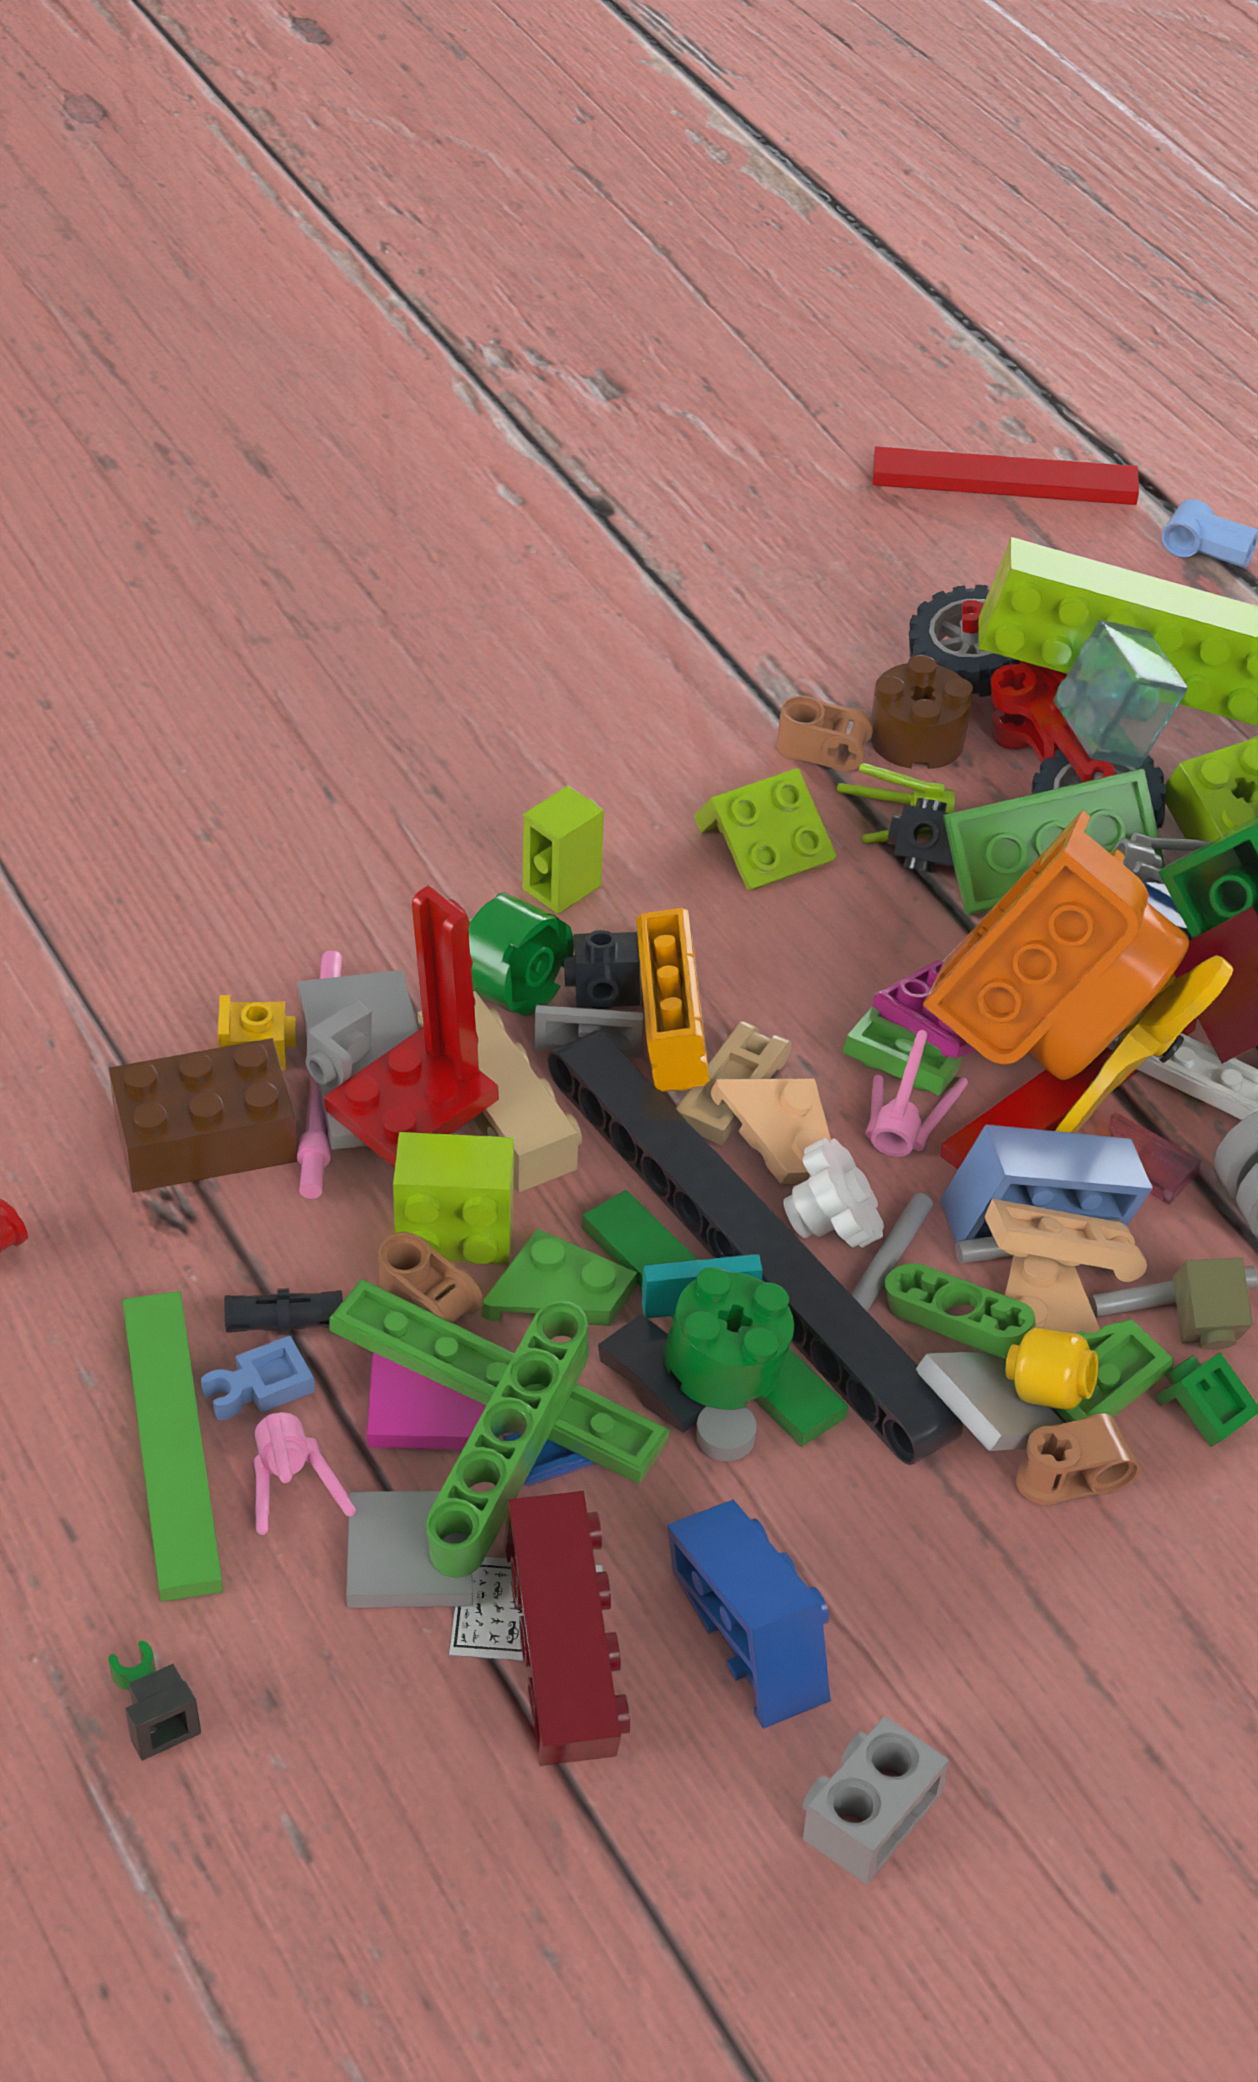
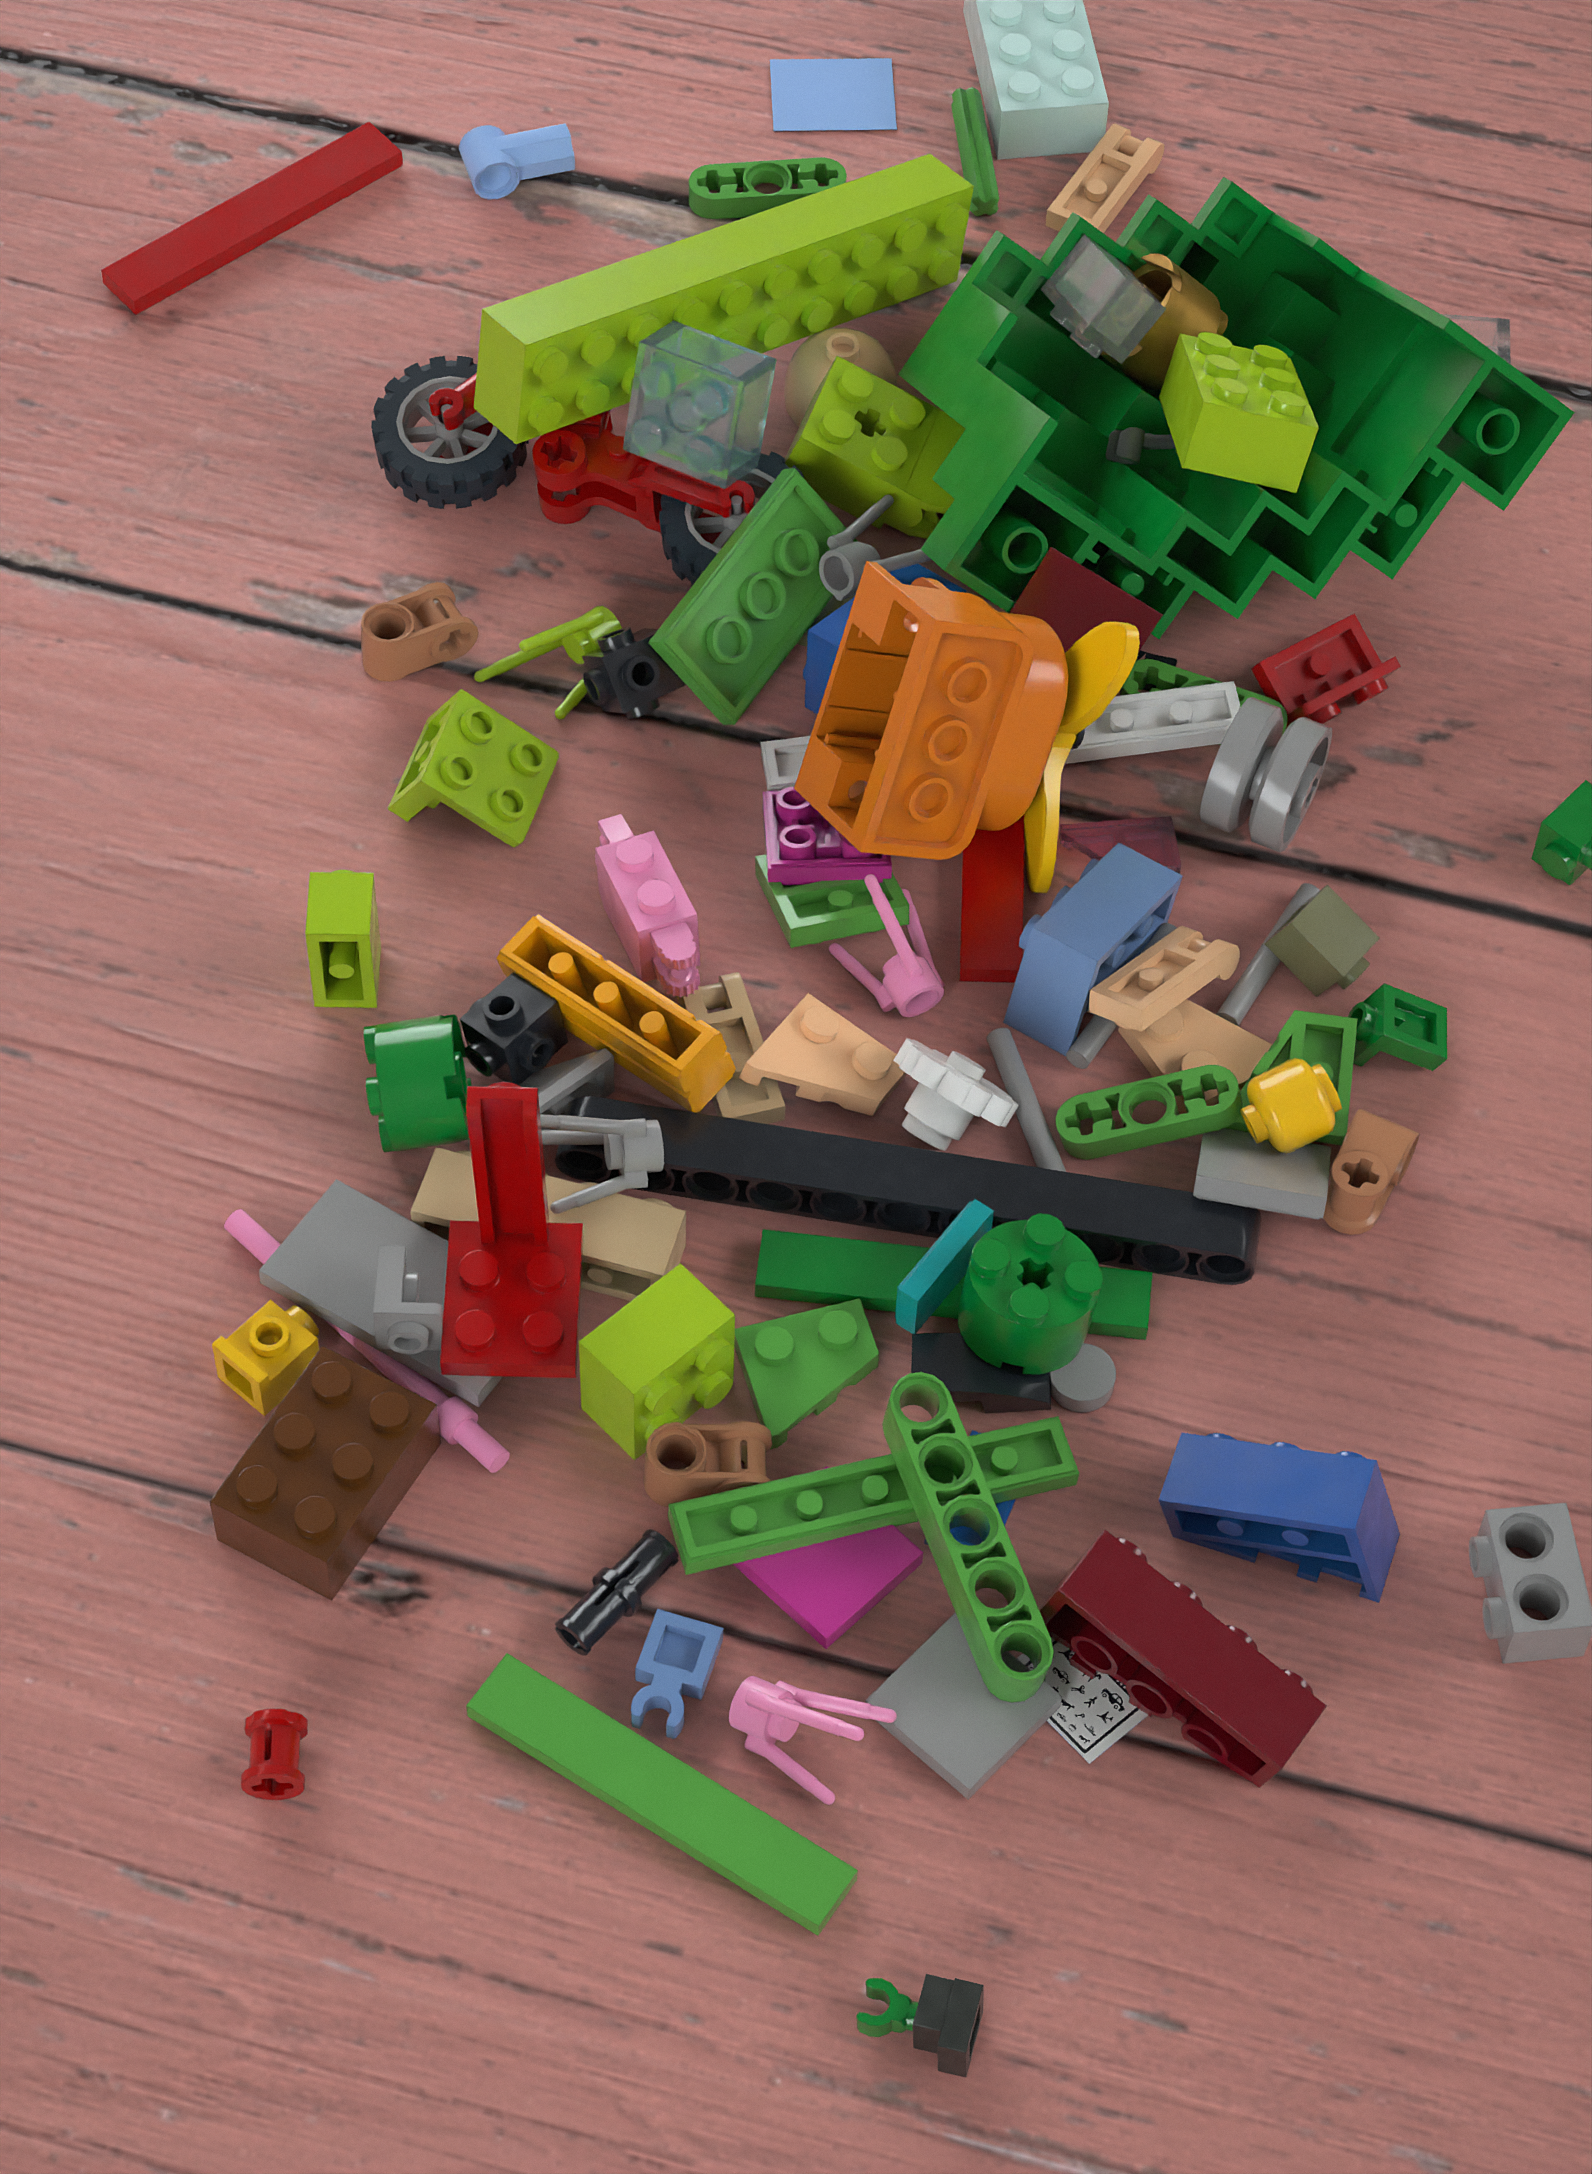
camera: 45 degrees left, 10 degrees up
reddish brown brick [871,655,973,769] -> none
none -> light grey plant [540,1114,664,1214]
none -> bright pink hinge [595,814,700,998]

